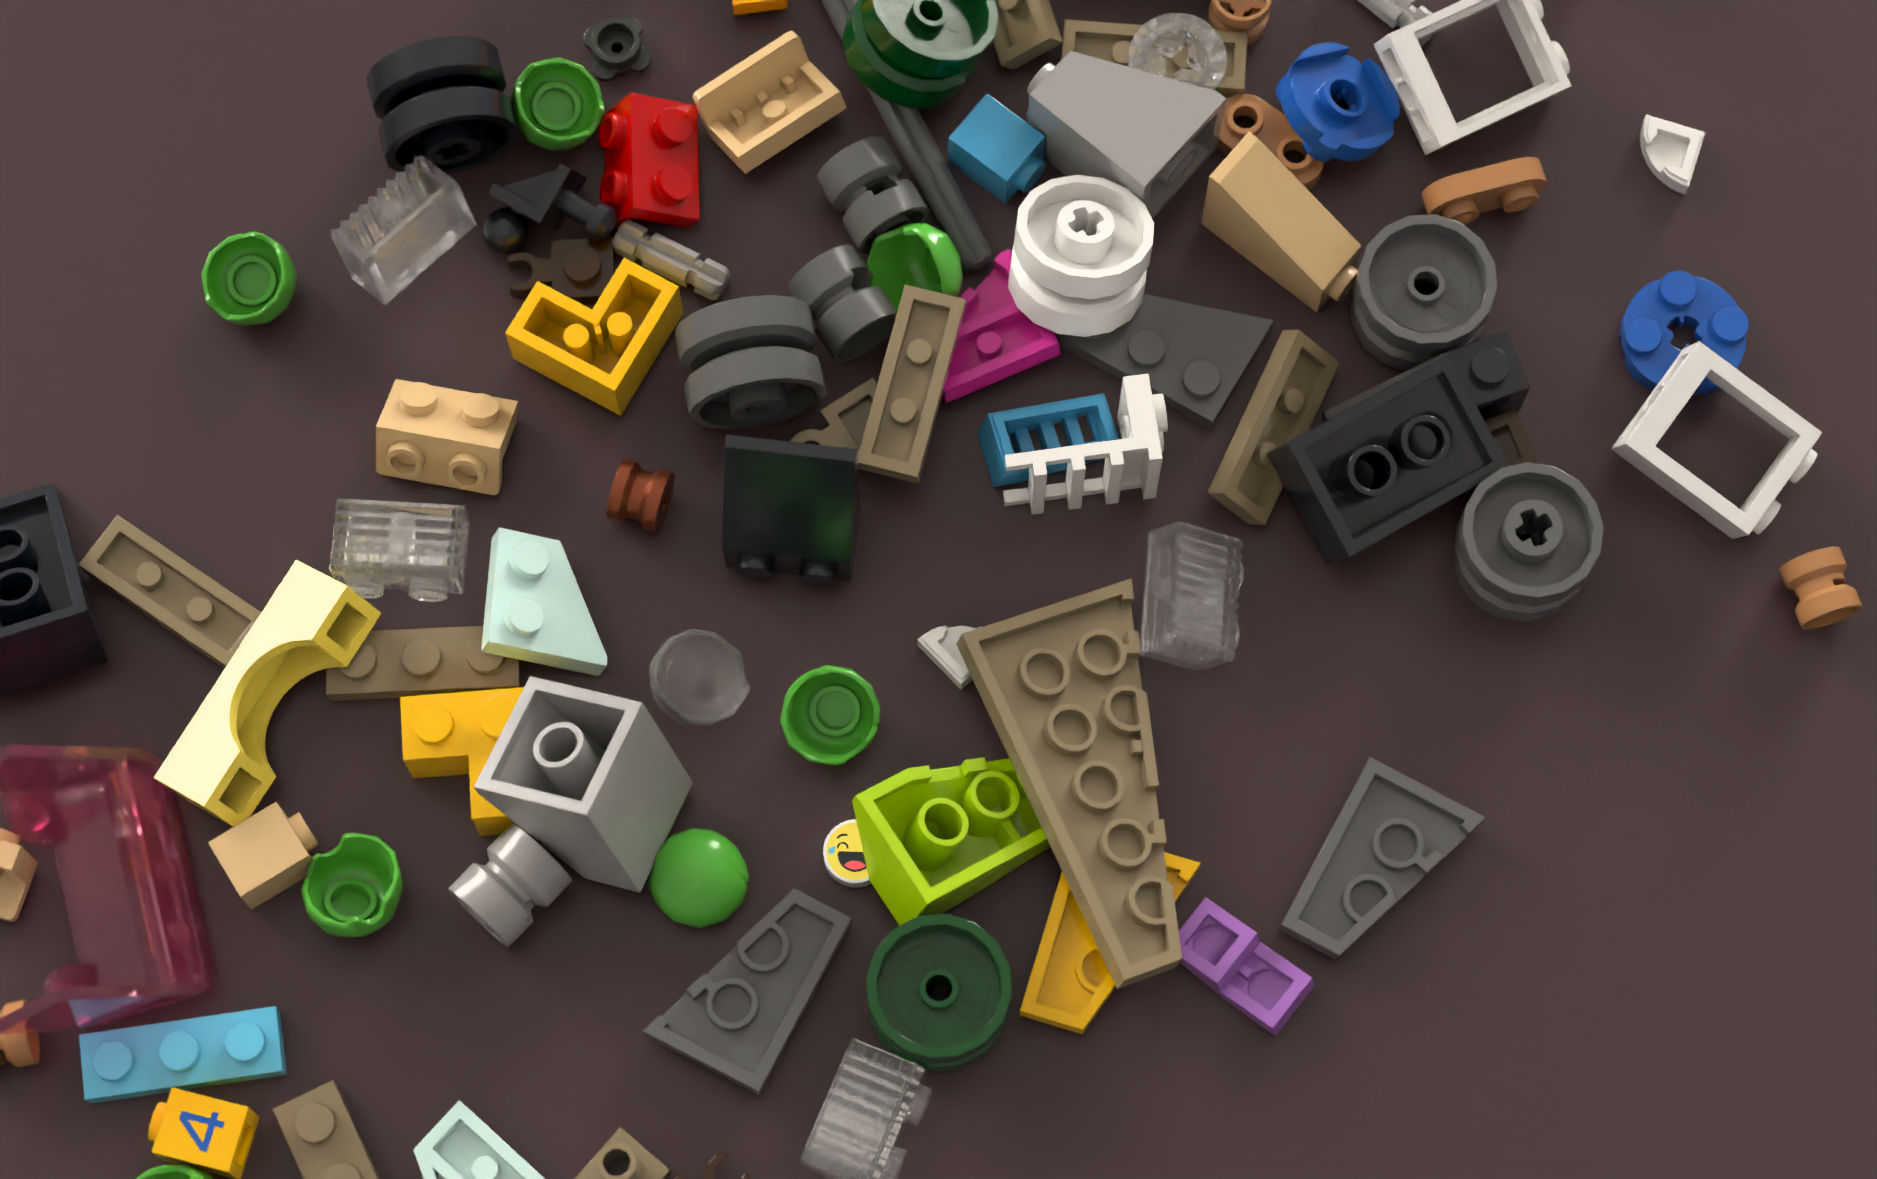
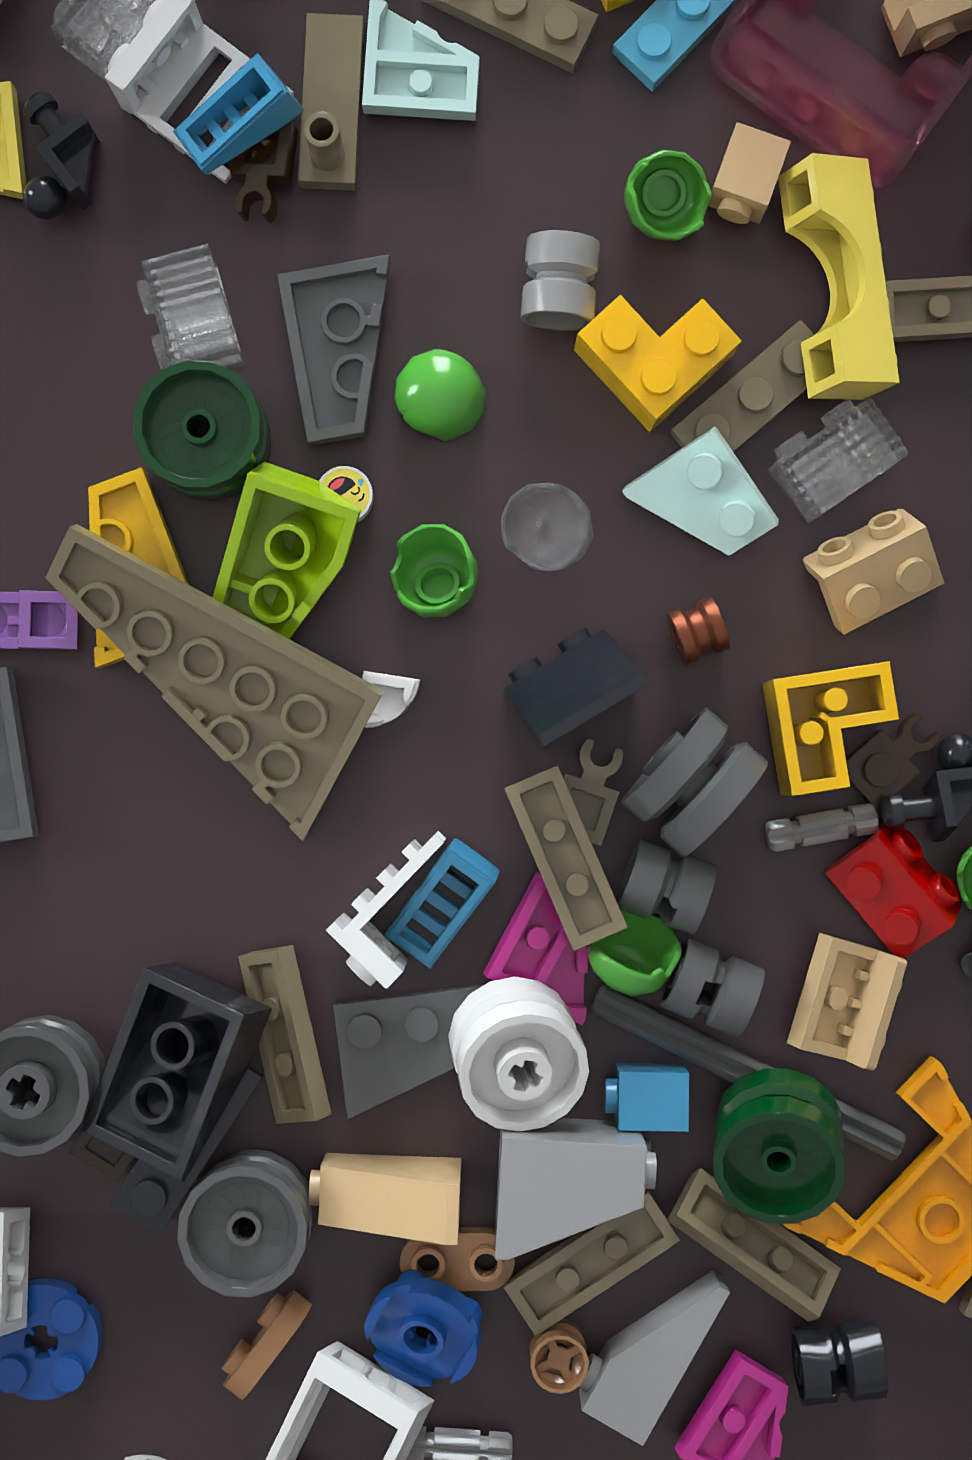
camera: 145 degrees right, 15 degrees up
light grey slope [474,676,693,893] -> none
clear gear [1128,13,1227,90] -> none
clear brick [1139,521,1244,671] -> none

